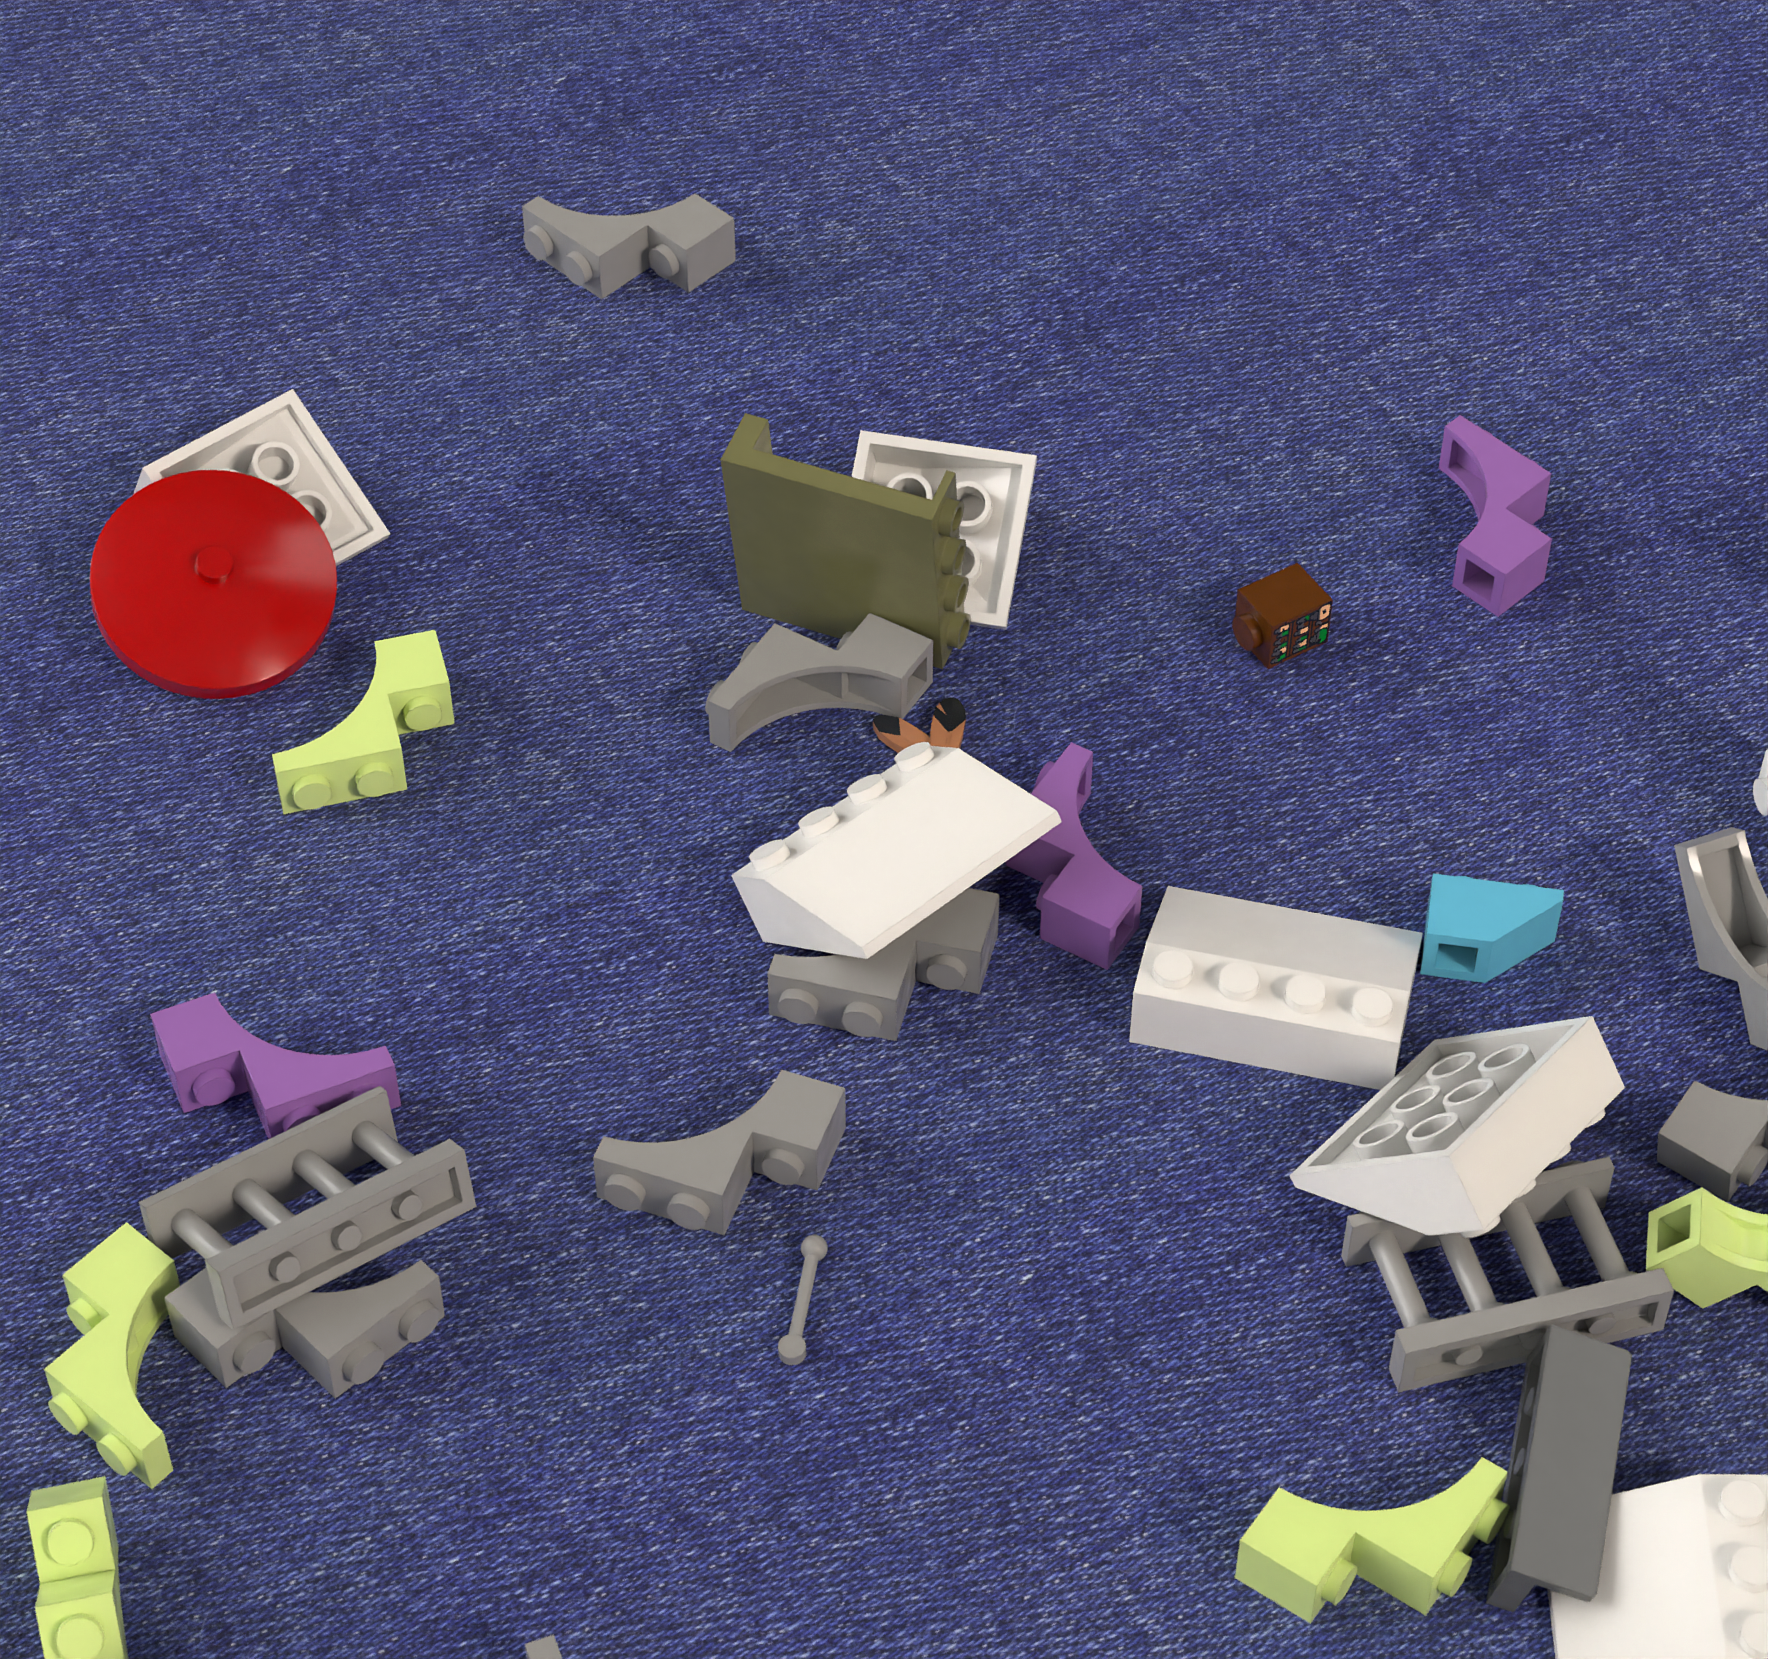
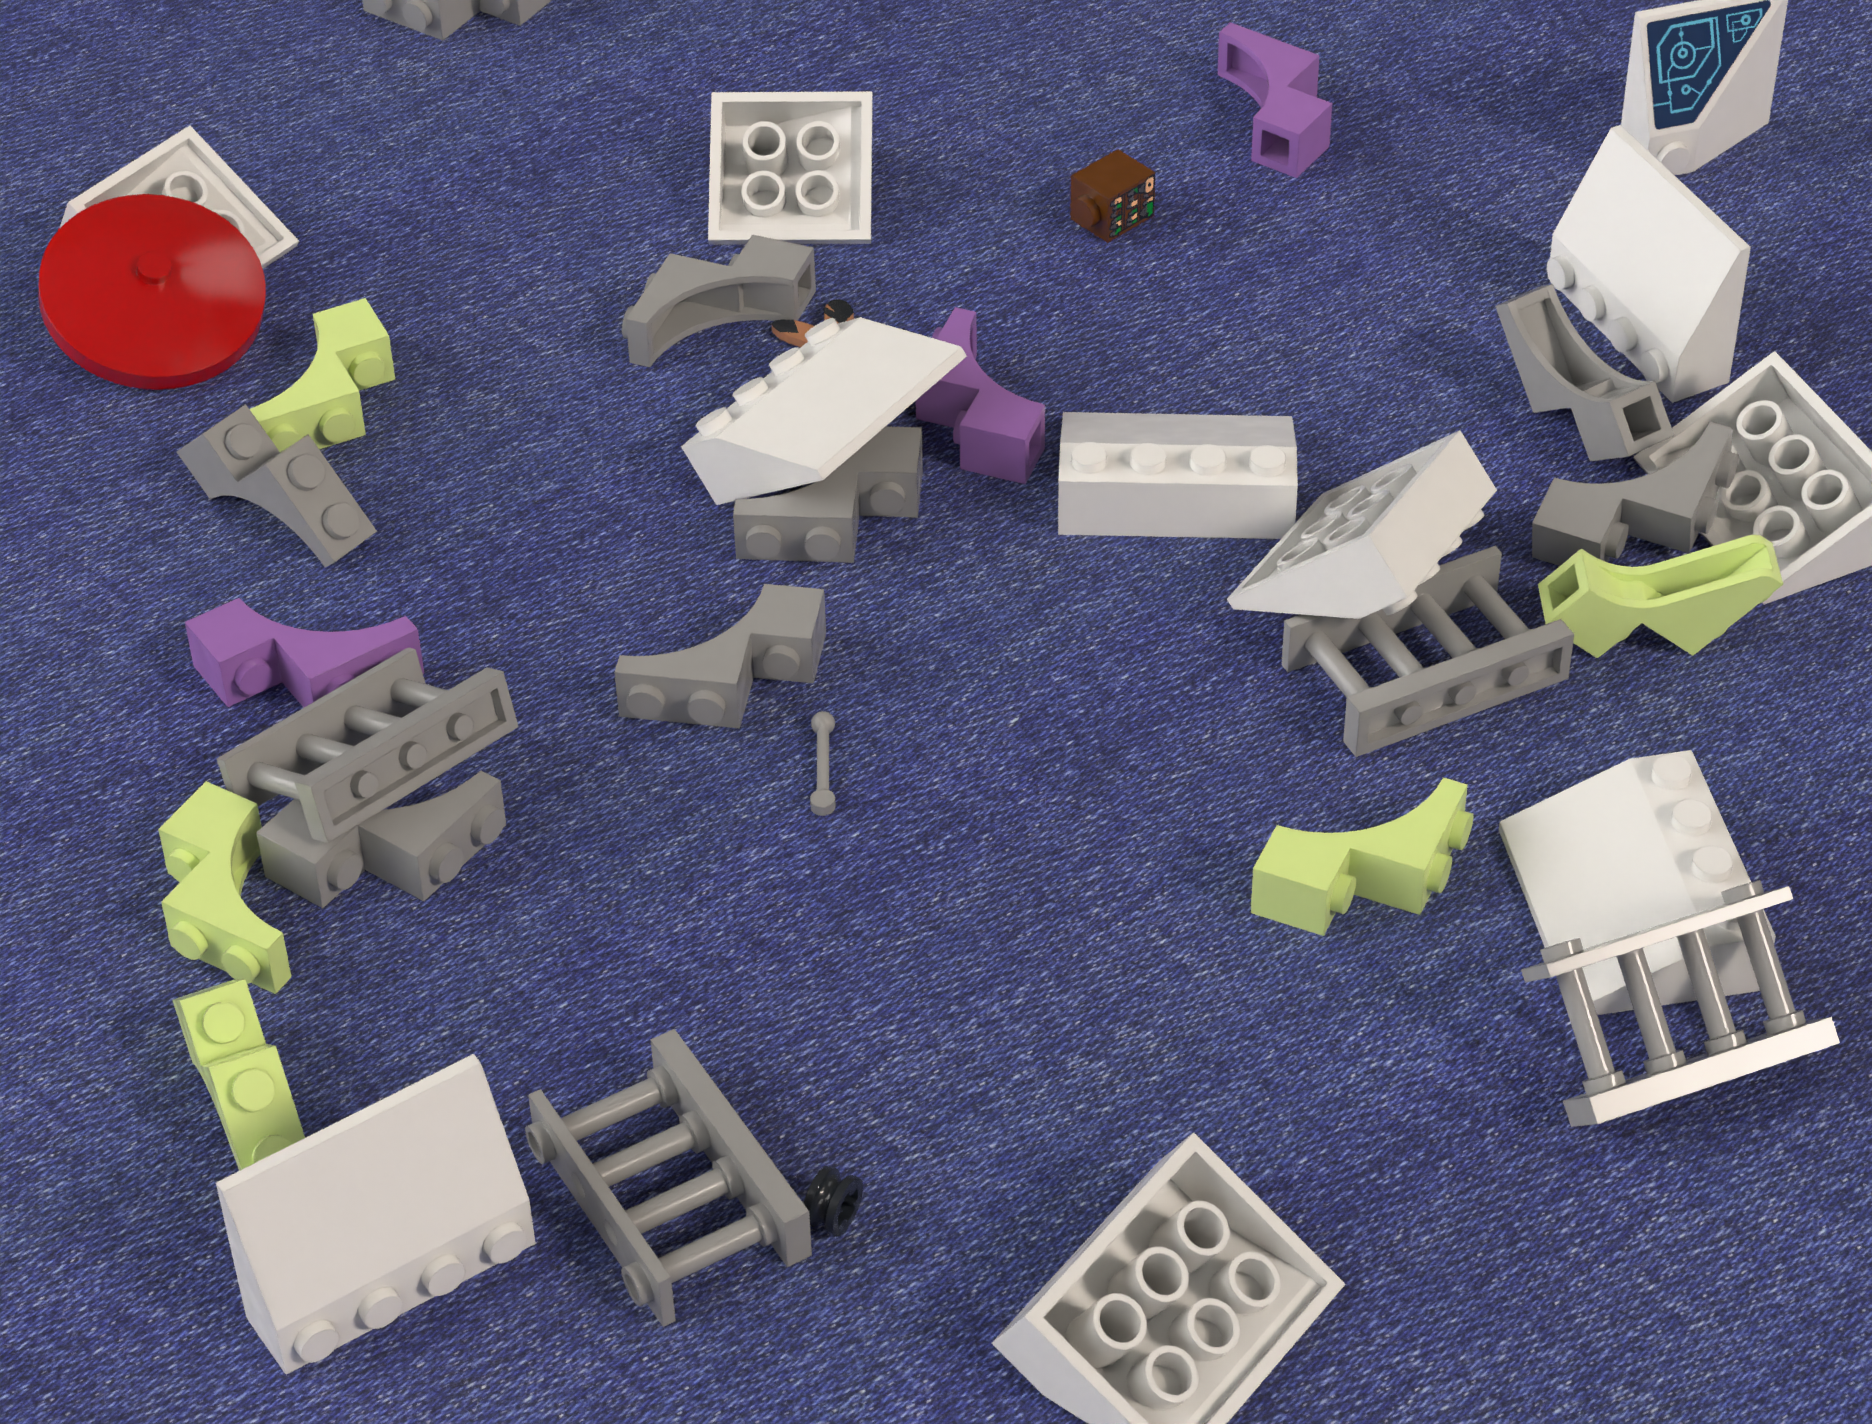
camera: 10 degrees left, 5 degrees down
olive panel [720,413,971,669] -> none
medium azure slope [1420,874,1564,983] -> none
panel [1486,1324,1632,1613] -> none
none -> light grey arch [176,404,377,568]

